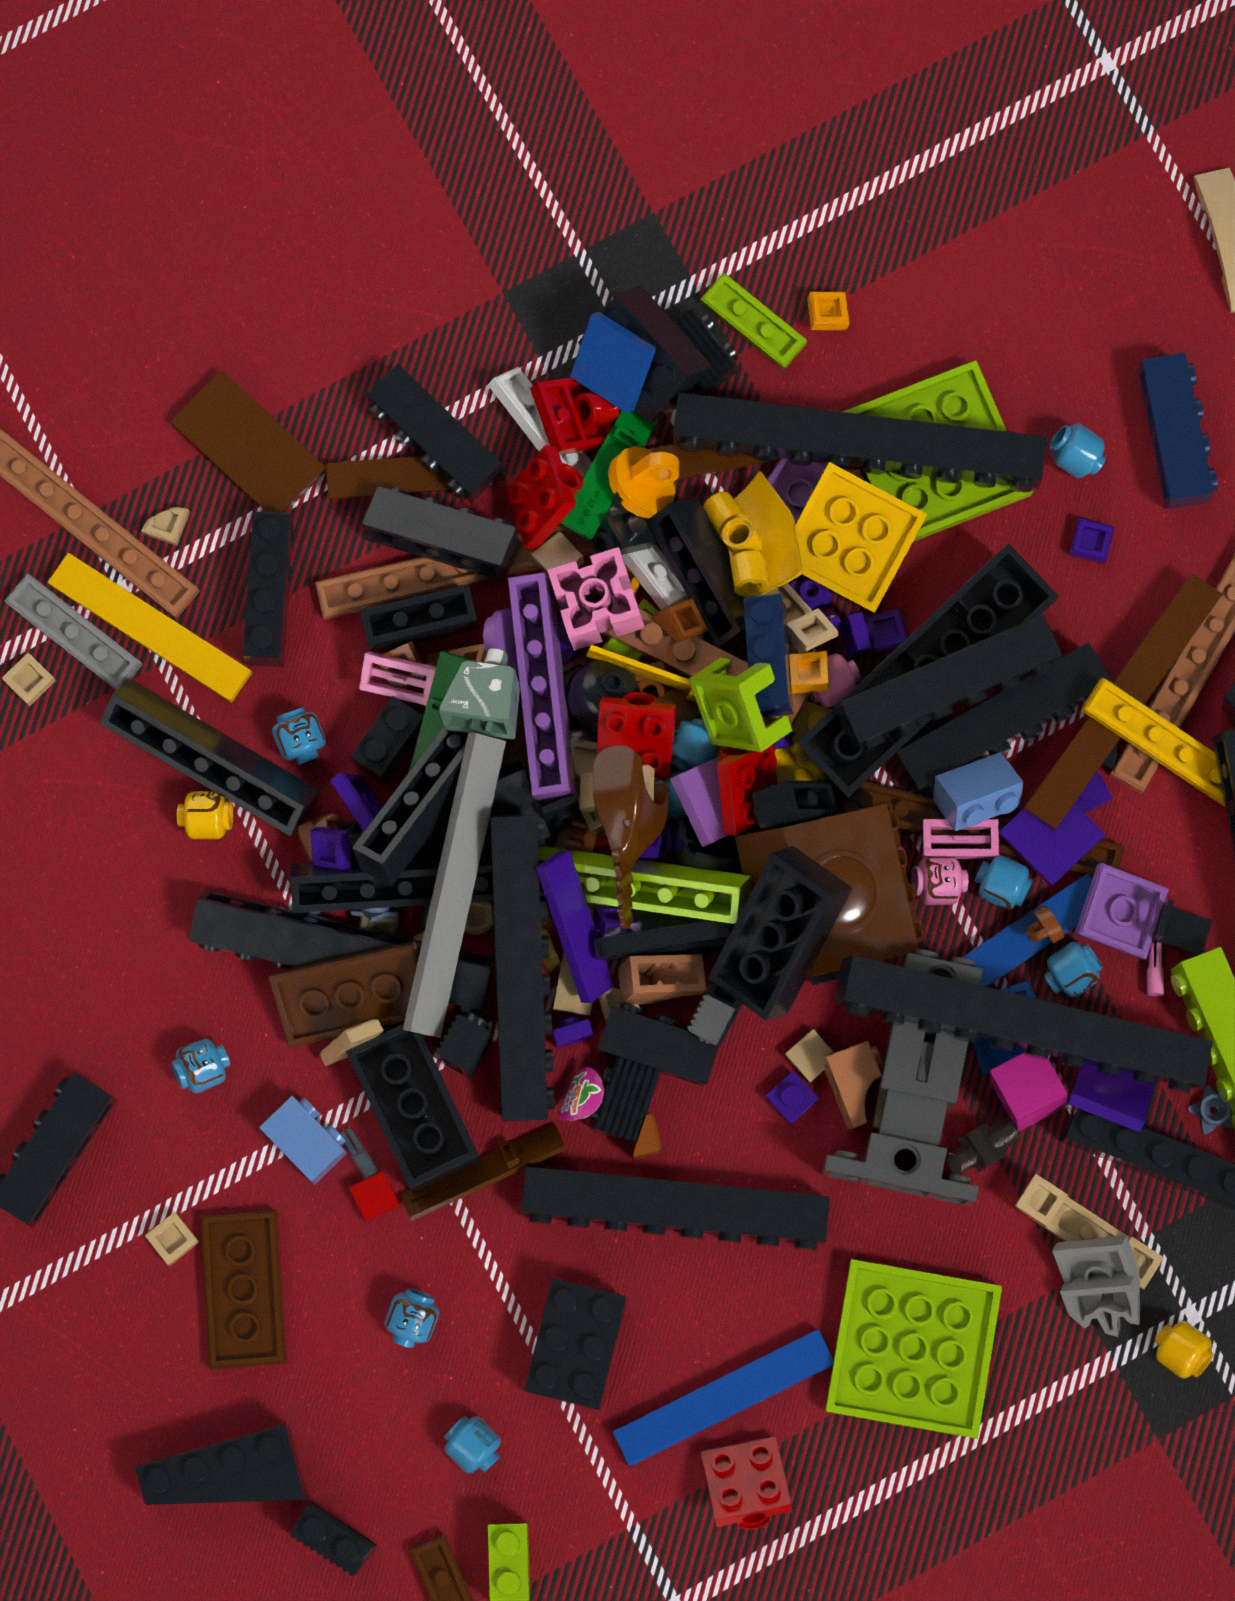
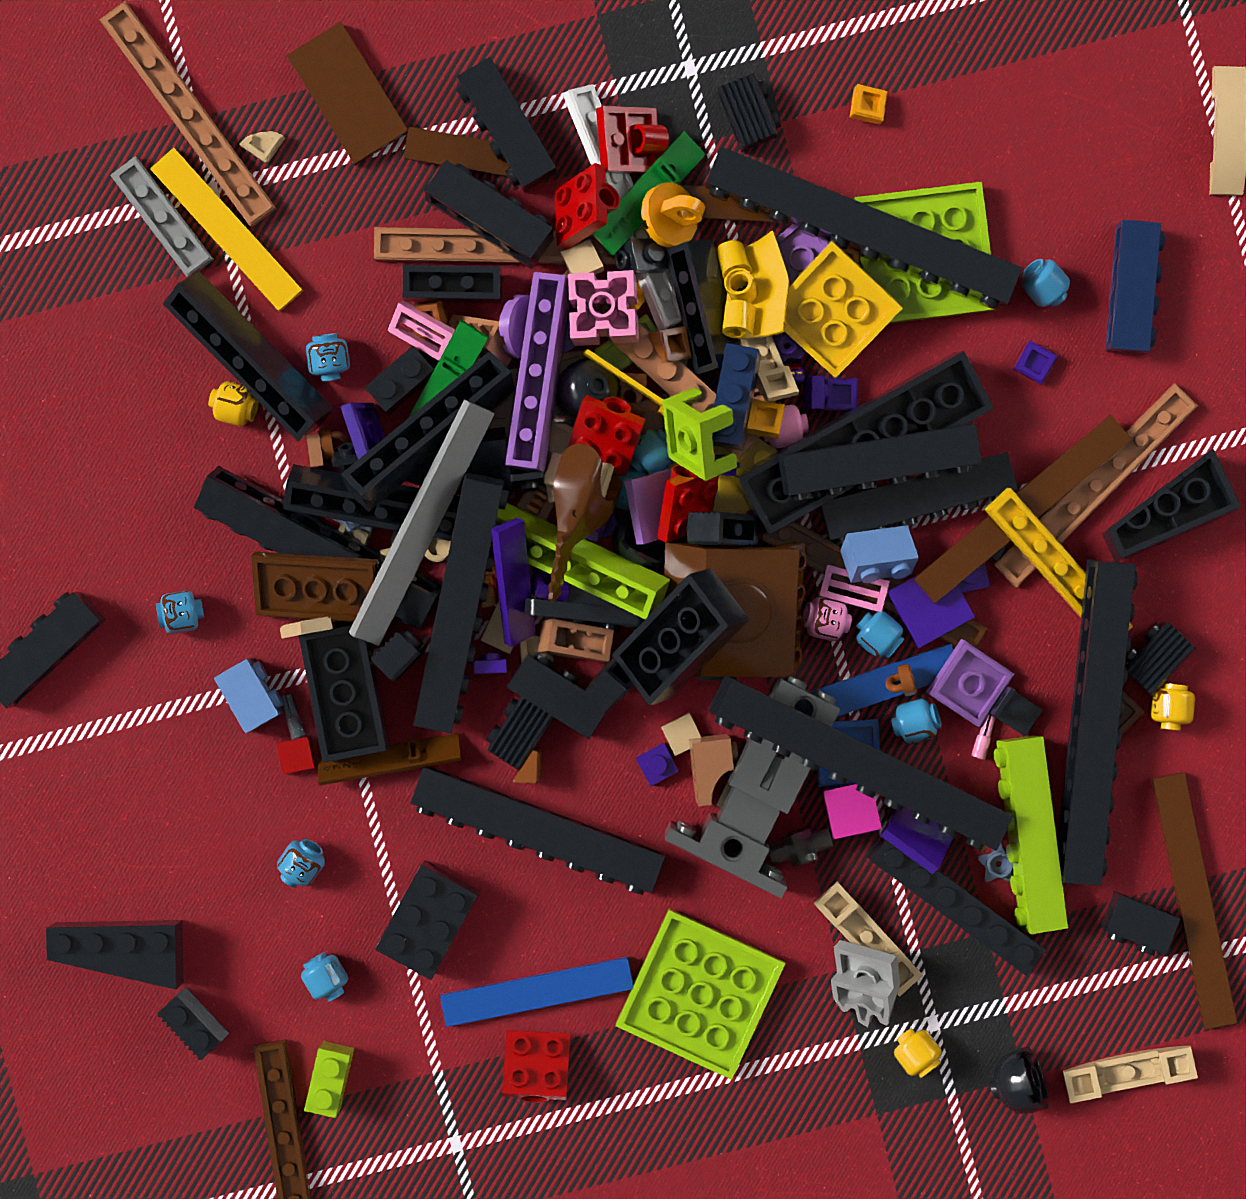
camera: 15 degrees right, 10 degrees up
tan tile [2,653,56,706] -> none
tan tile [145,1212,199,1266] -> none
reddish brown tile [201,1211,287,1370] -> none
black brick [242,511,294,667] -> none
dark purple tile [310,827,351,871] -> none
sand green torso [439,648,520,739] -> none
sticker [558,1067,604,1121] -> none
blue tile [570,312,656,413] -> none
black brick [578,285,712,424] -> none
lime tile [700,272,807,371] -> none

